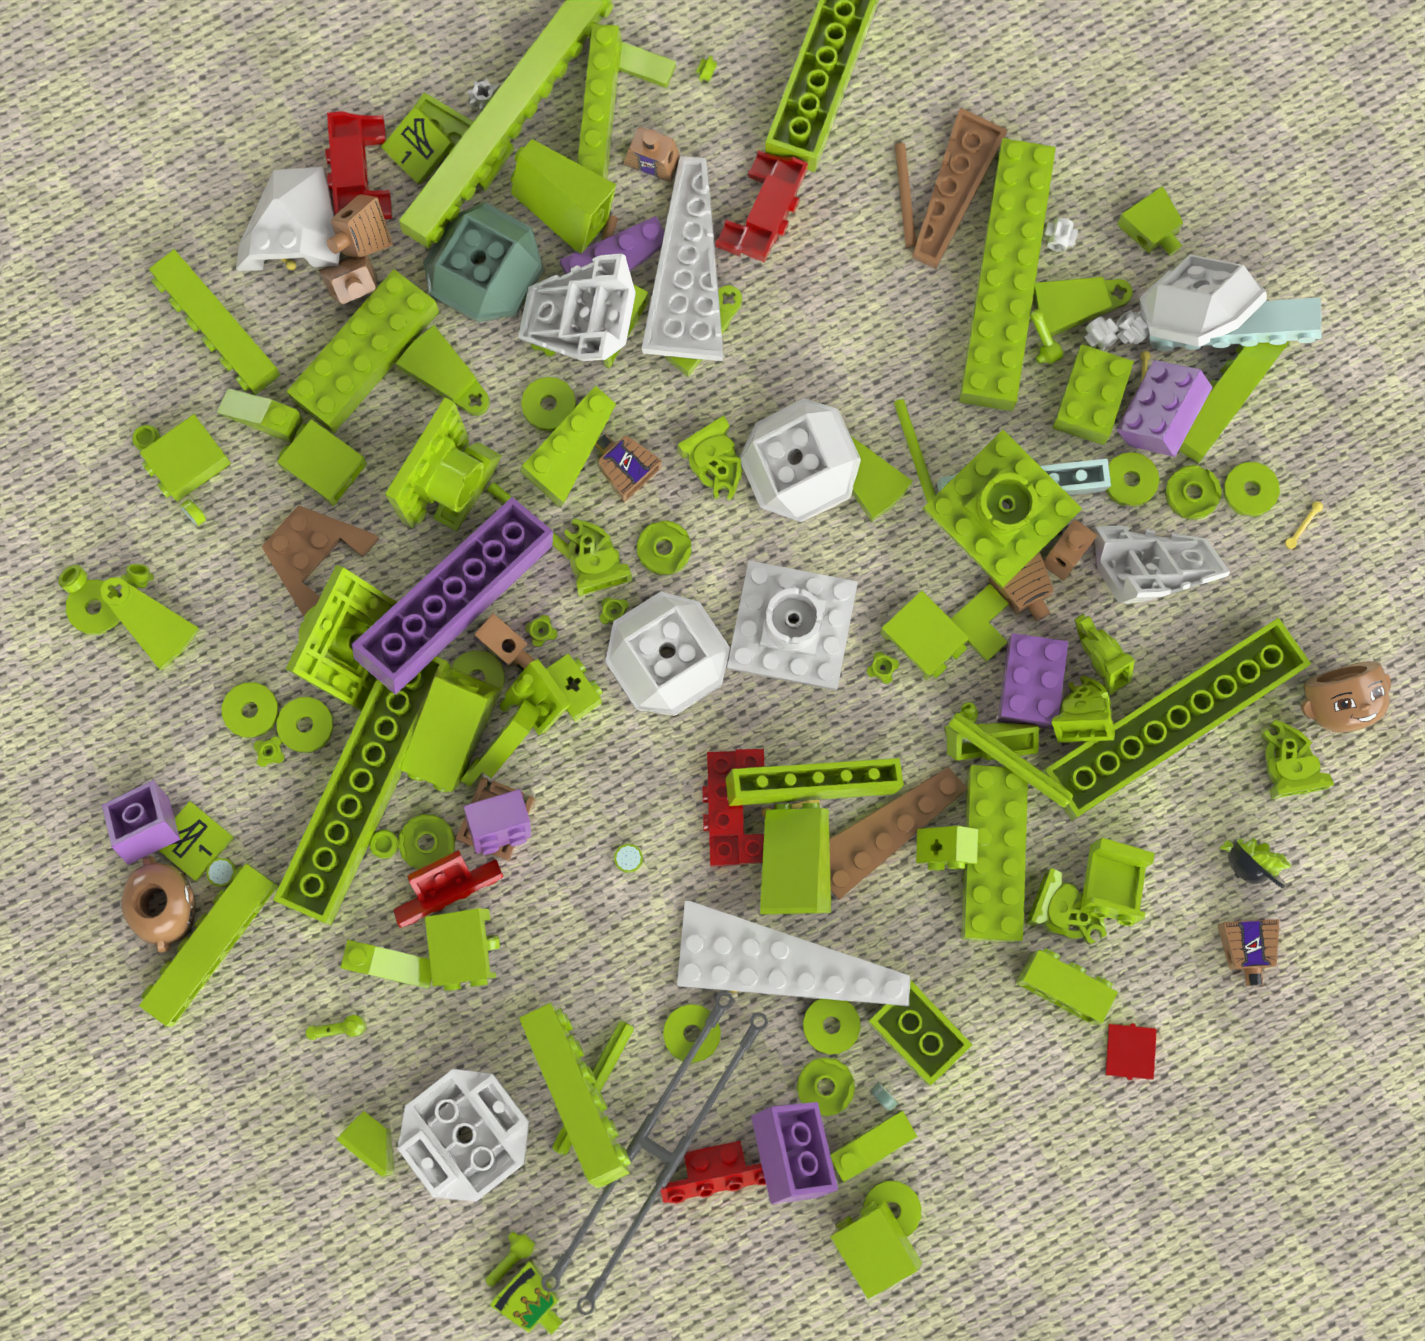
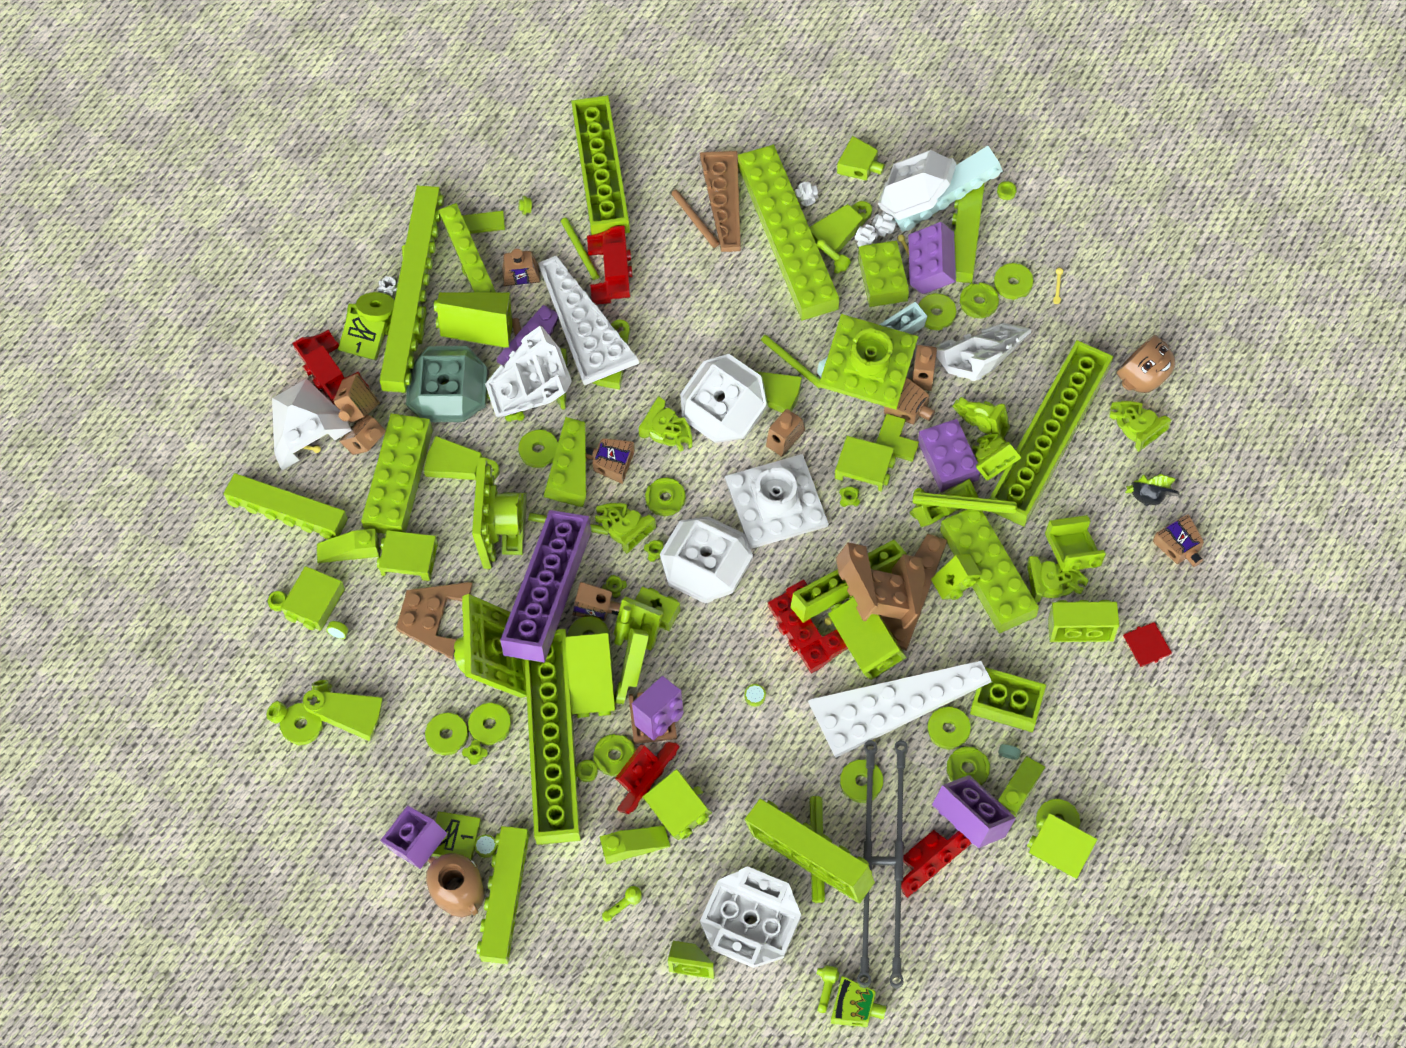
camera: 25 degrees left, 15 degrees down
none -> lime tile [356,292,395,322]
none -> lime bar [560,217,600,280]
none -> medium nougat torso [766,409,805,457]
none -> medium nougat wedge [836,542,925,629]
none -> lime tile [997,181,1017,200]

